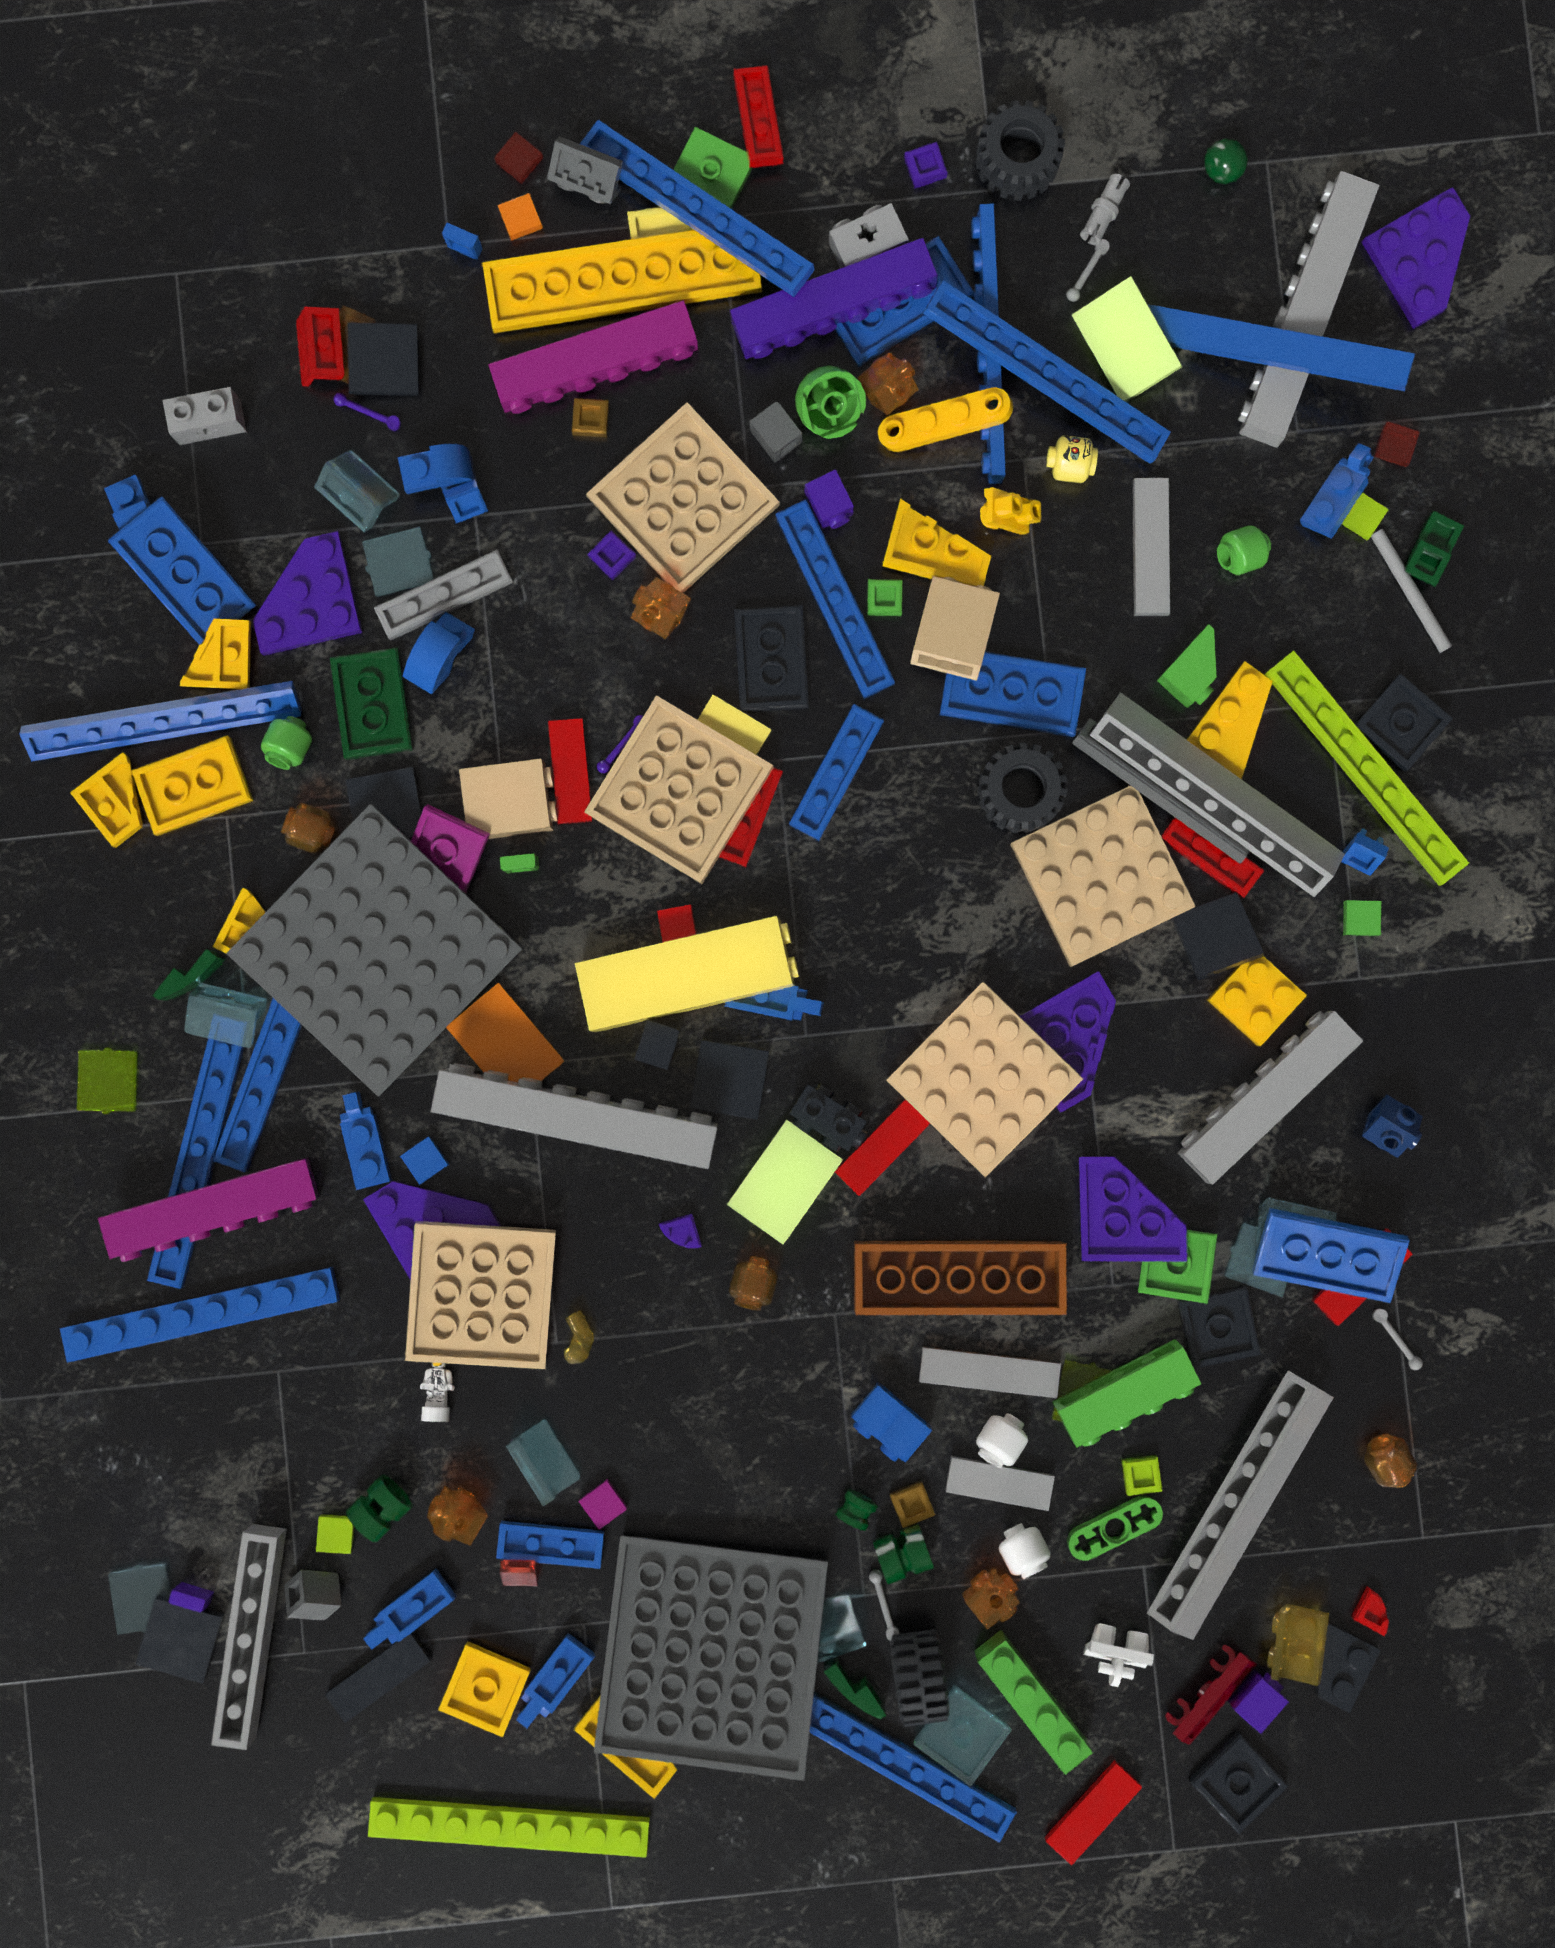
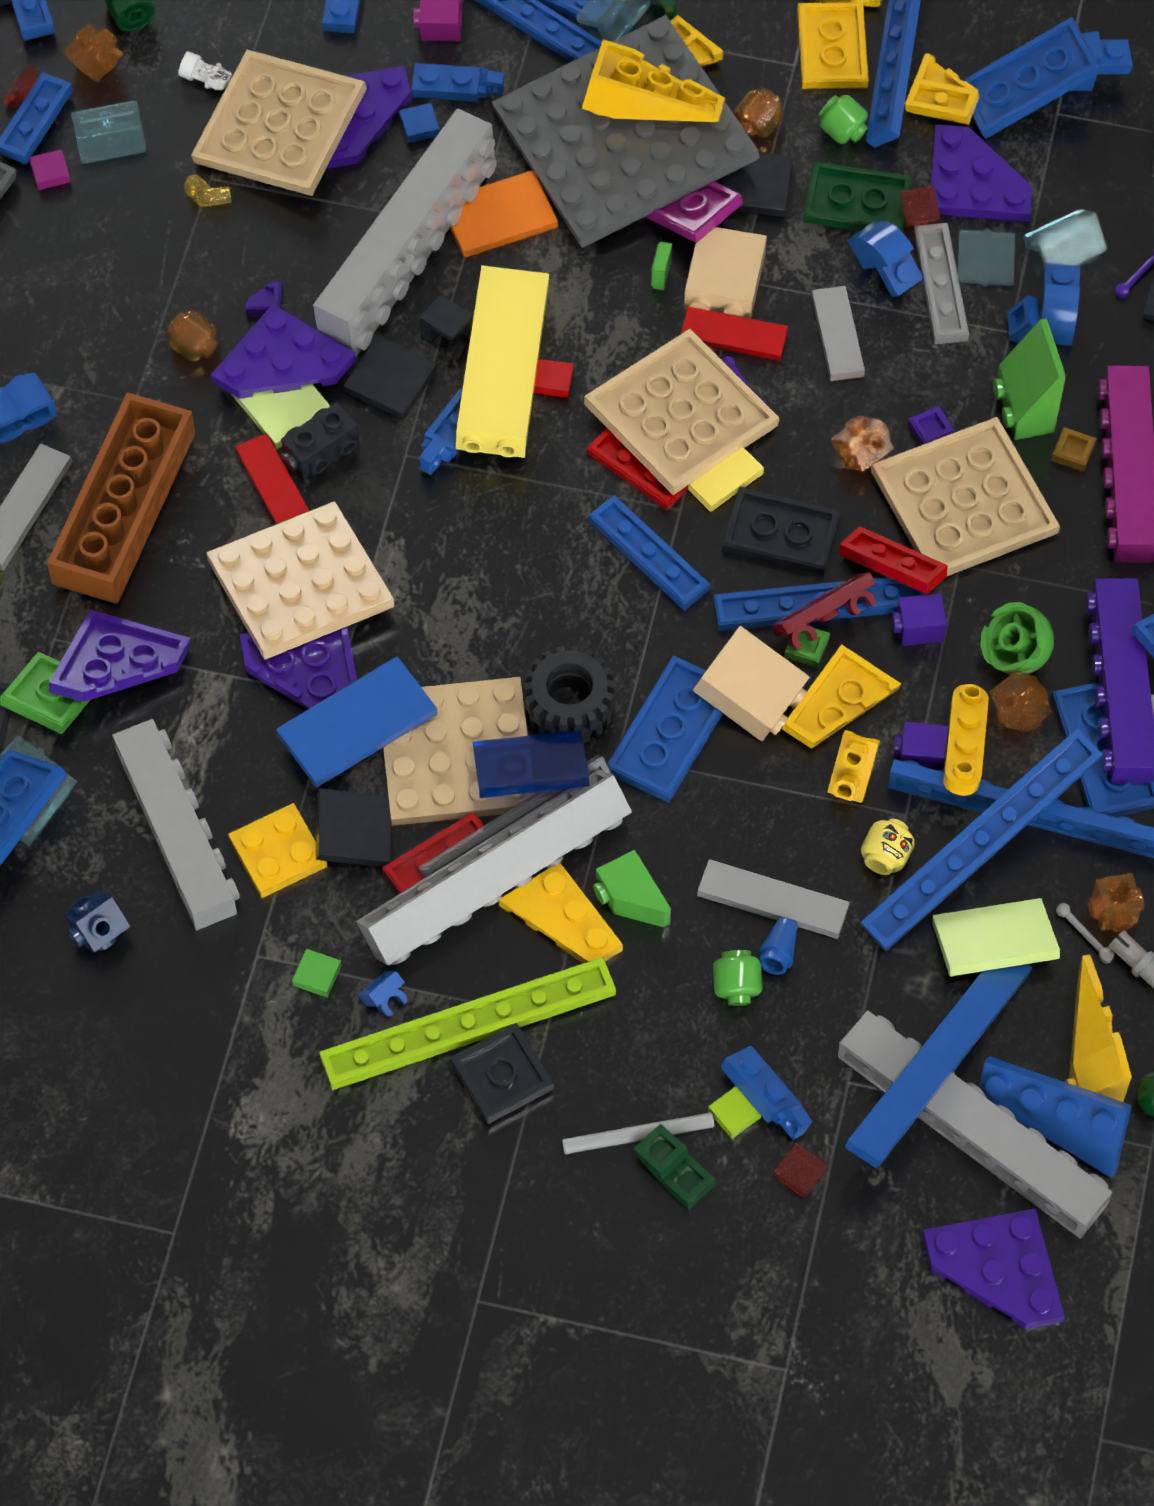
camera: 105 degrees right, 25 degrees down
dark grey panel [750,402,802,463] -> none
none -> dark purple plate [211,304,356,399]
none -> blue tile [276,656,438,788]
none -> clear blue tile [472,730,590,798]
none -> yellow wedge [582,39,725,122]
none -> blue cone [757,918,798,975]
none -> dark red plate [770,572,876,650]
none -> light grey tile [812,286,865,381]
none -> red plate [839,526,948,595]
none -> dark purple brick [893,721,948,771]
none -> clear red plate [900,186,940,227]
none -> blue wing [979,1057,1132,1178]
none -> bright green slope [993,318,1066,440]
none -> yellow wedge [1065,955,1132,1102]
none -> clear orange brick [1088,873,1144,932]

